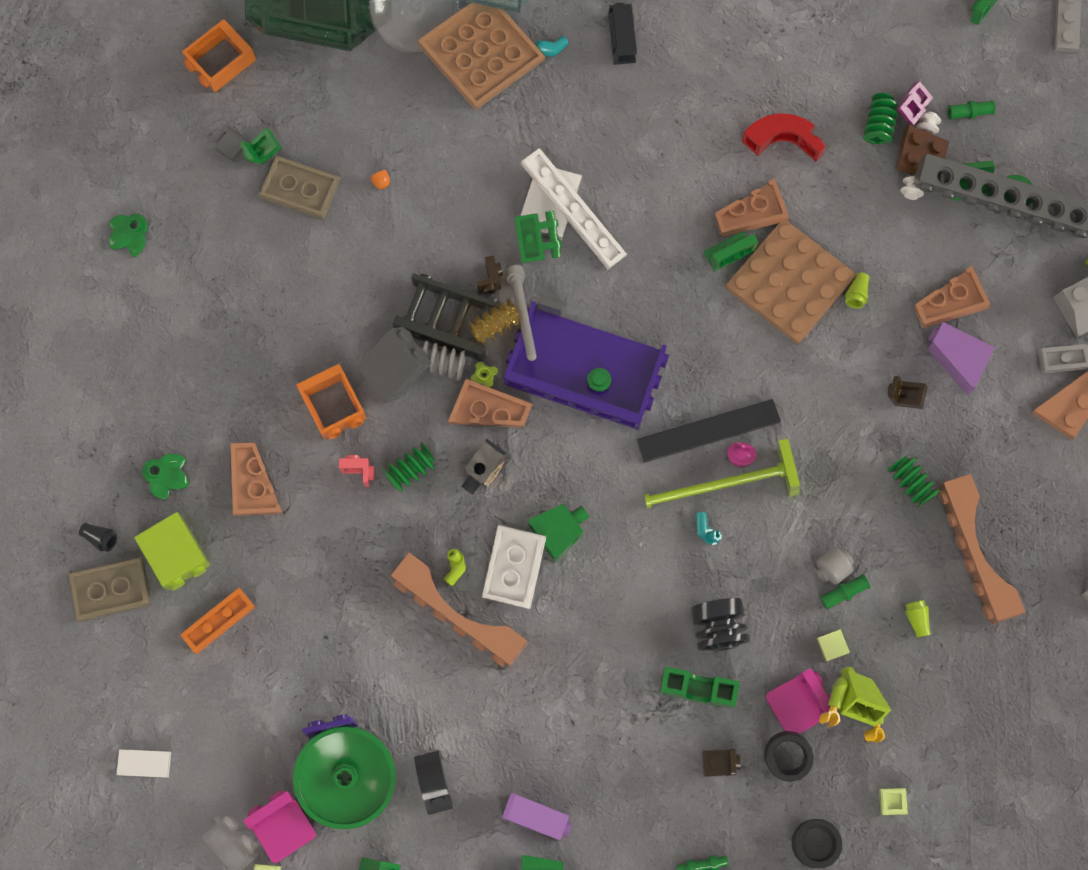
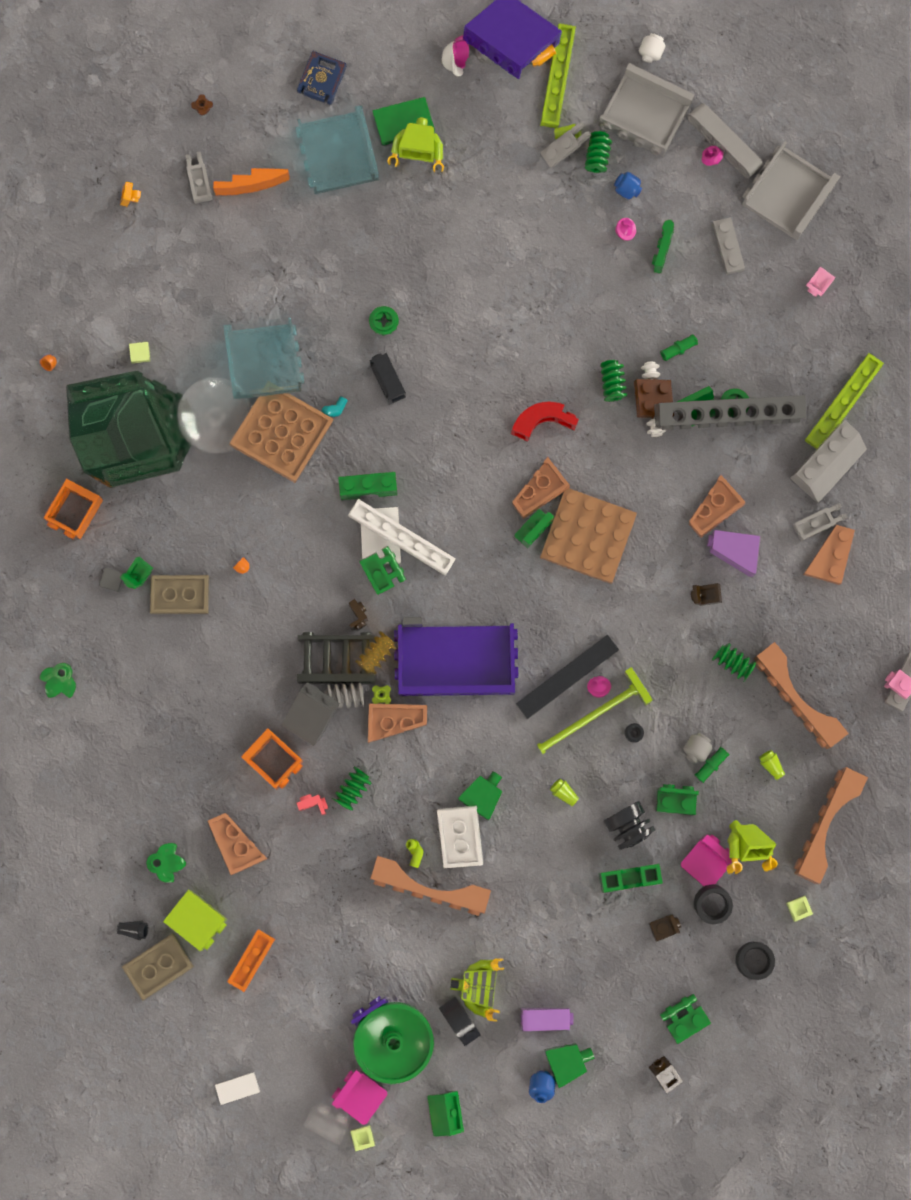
camera: 25 degrees left, 5 degrees up
torso [461,438,511,495] -> none
light grey piece [505,265,536,361] -> none
green plate [587,368,611,392] -> none
teal arm [695,512,722,545] -> none
yellowish green tile [816,629,850,662] -> none
lime cone [844,272,870,309] -> none
slope [897,81,933,125] -> none
none -> green arch [338,472,397,501]
none -> torso [450,958,504,1022]
none -> lime cone [550,778,579,807]
none -> black plate [625,723,644,743]
none -> green bracket [656,784,699,815]
none -> nougat arch [794,767,868,884]

